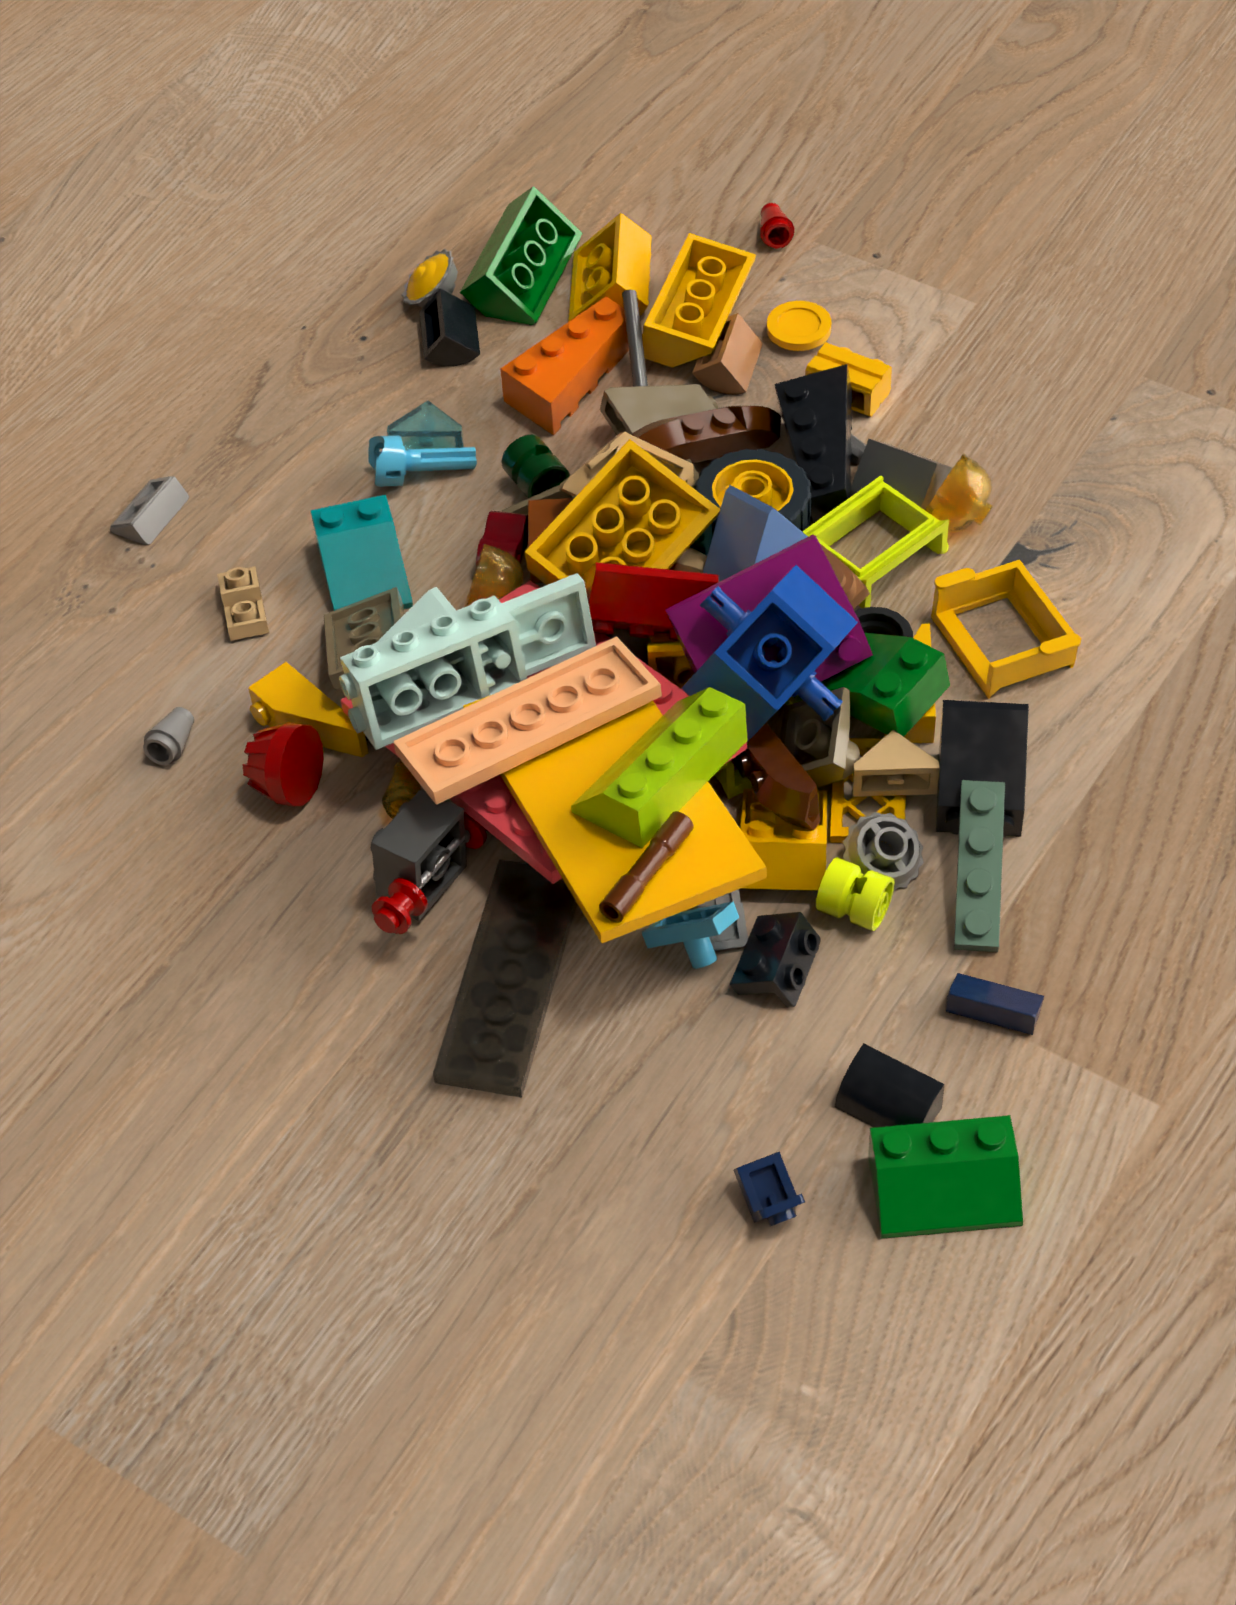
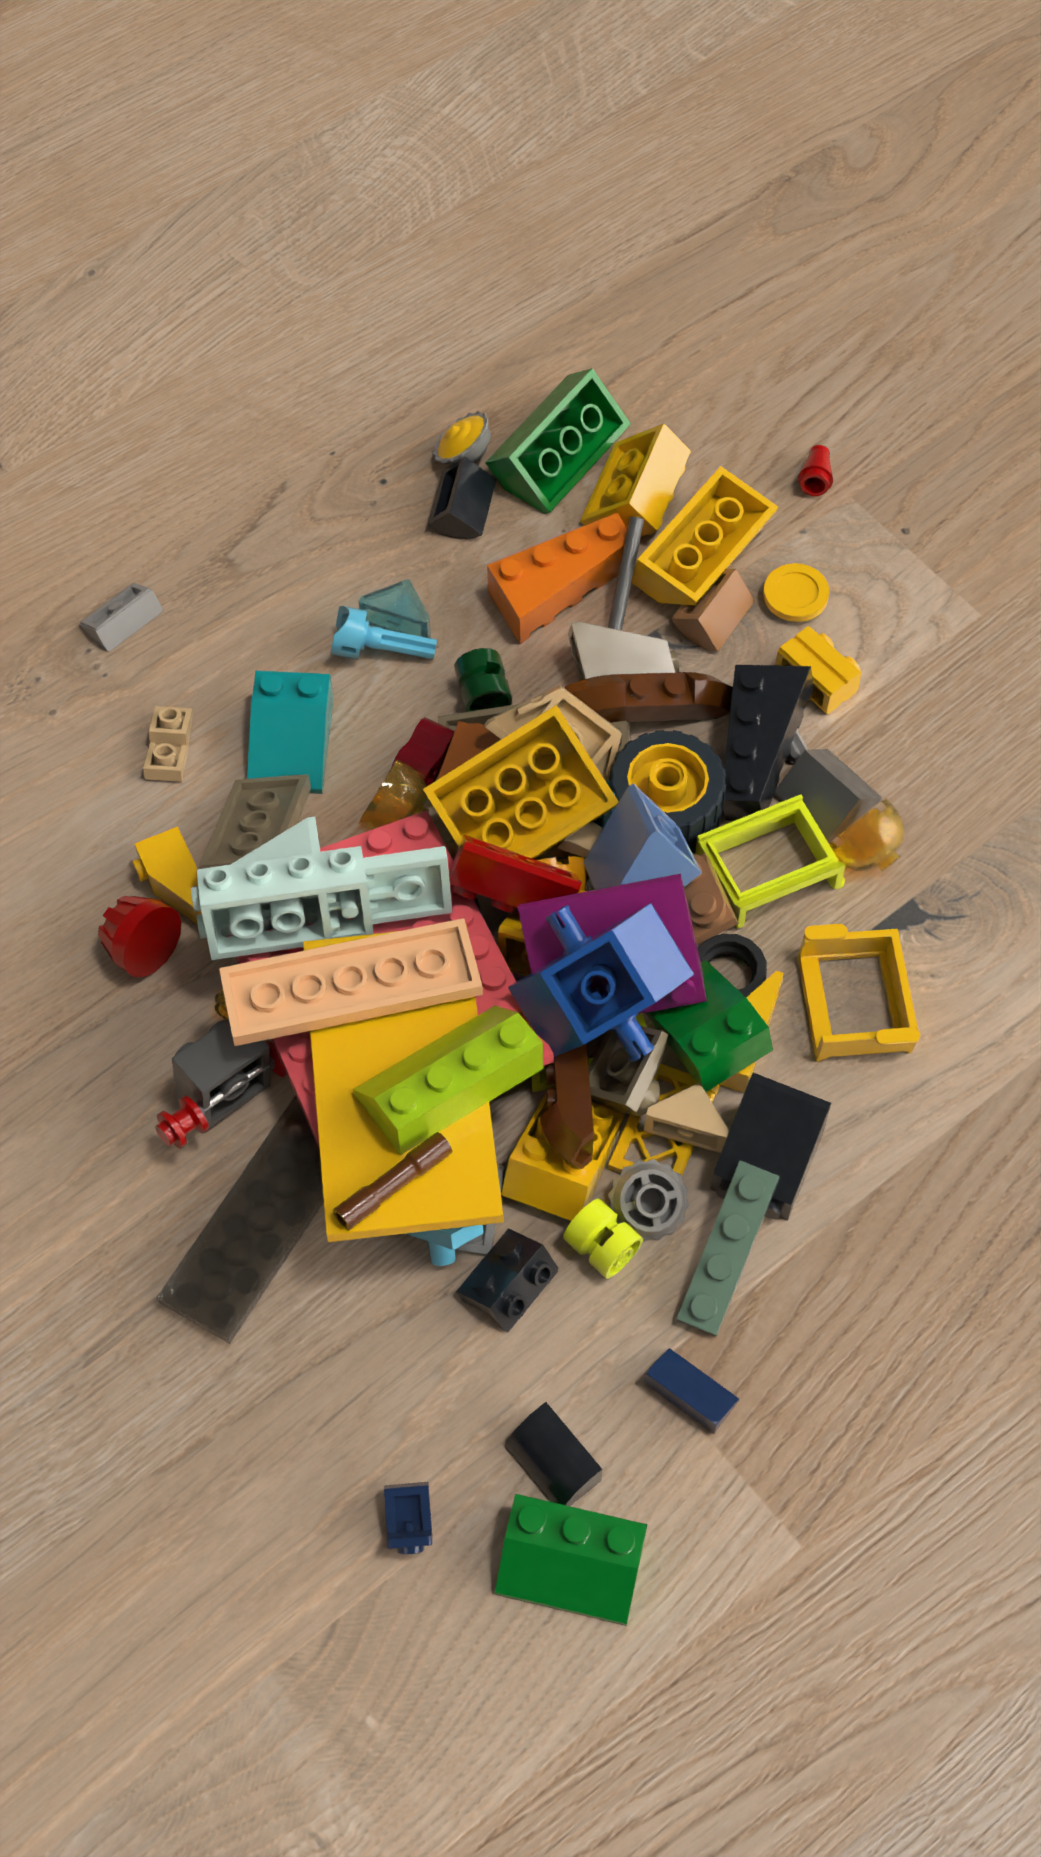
camera: 15 degrees right, 10 degrees up
light grey cone [143,707,194,765] -> none

